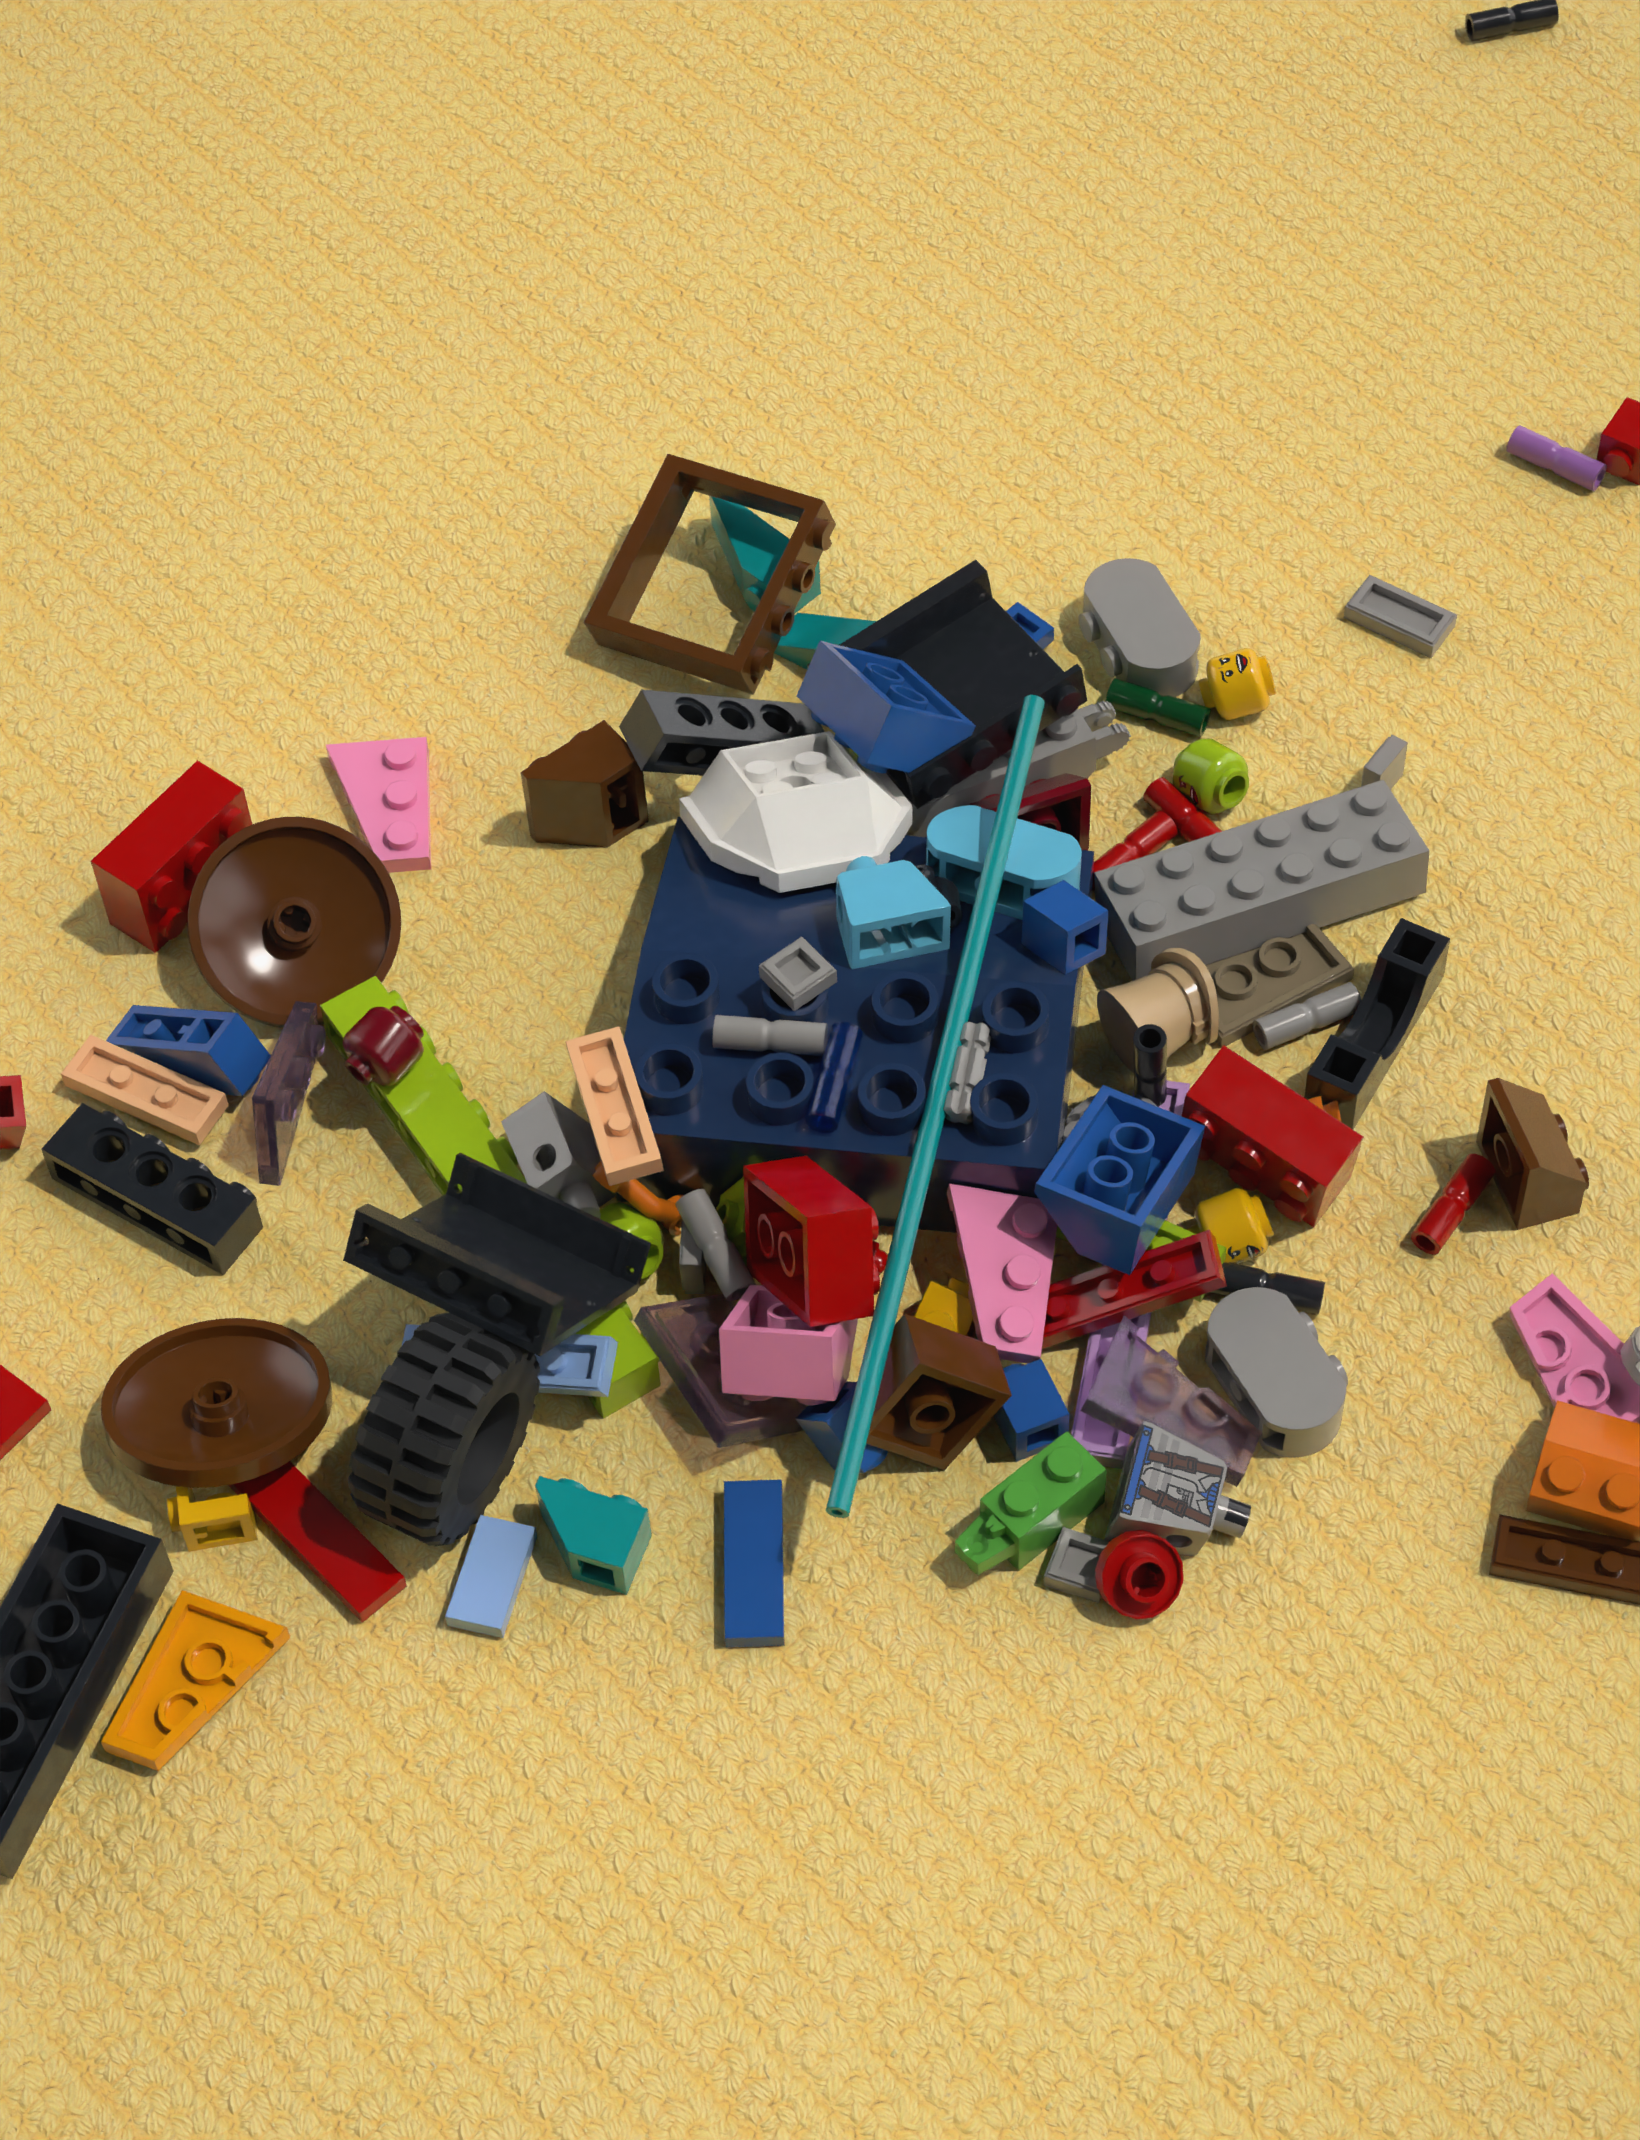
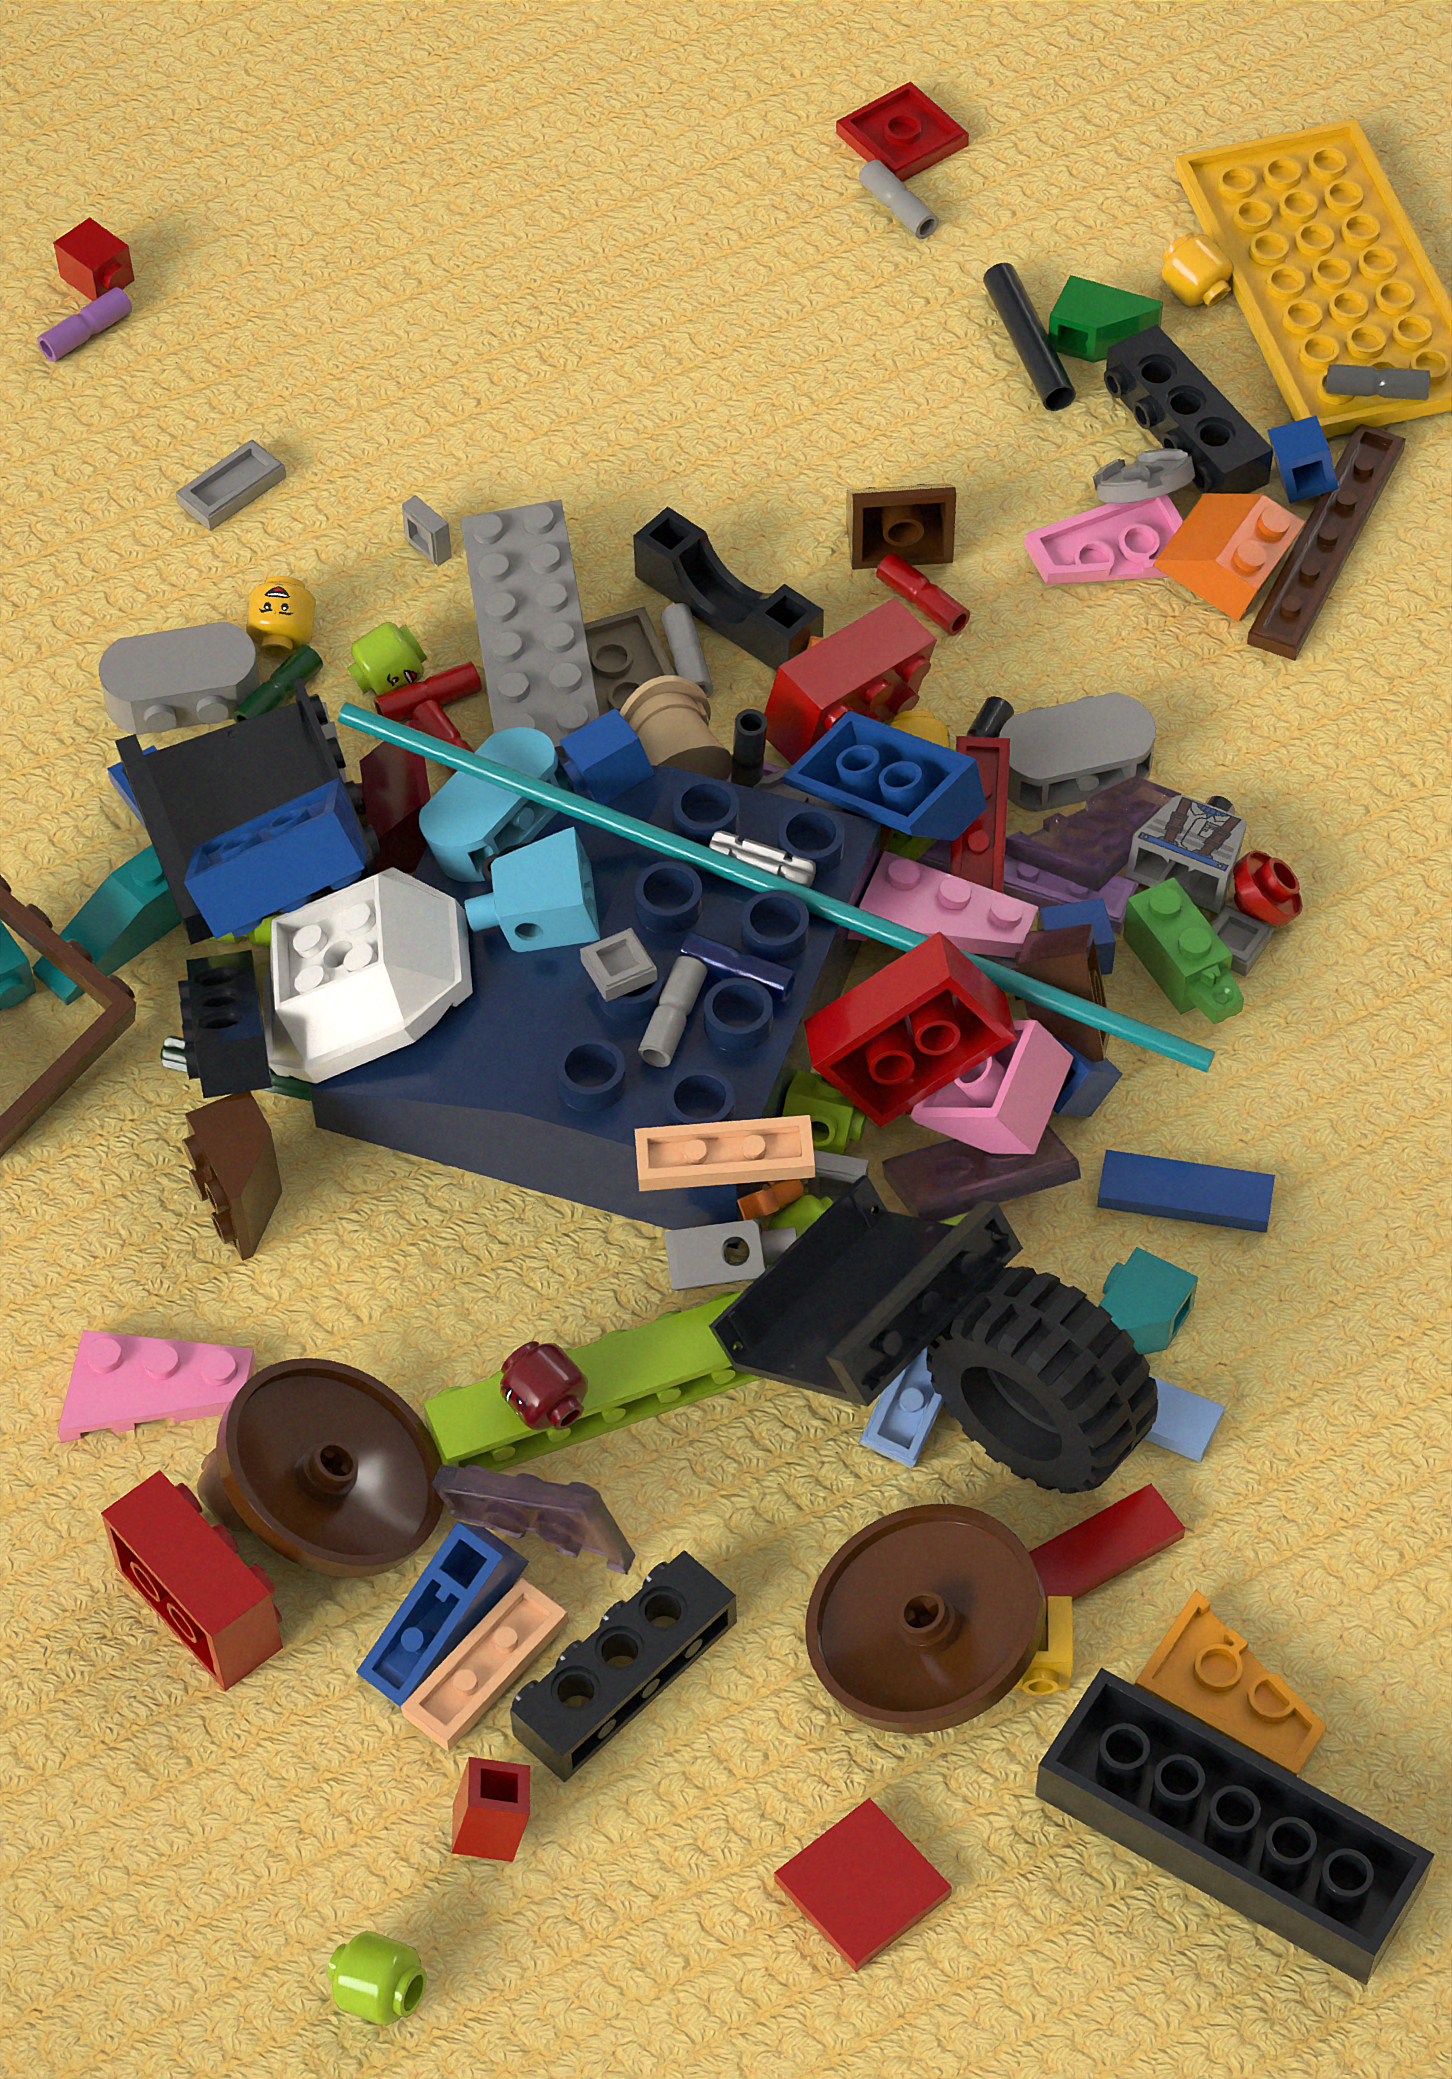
camera: 80 degrees left, 0 degrees up
light grey piece [675,1189,756,1302] -> none

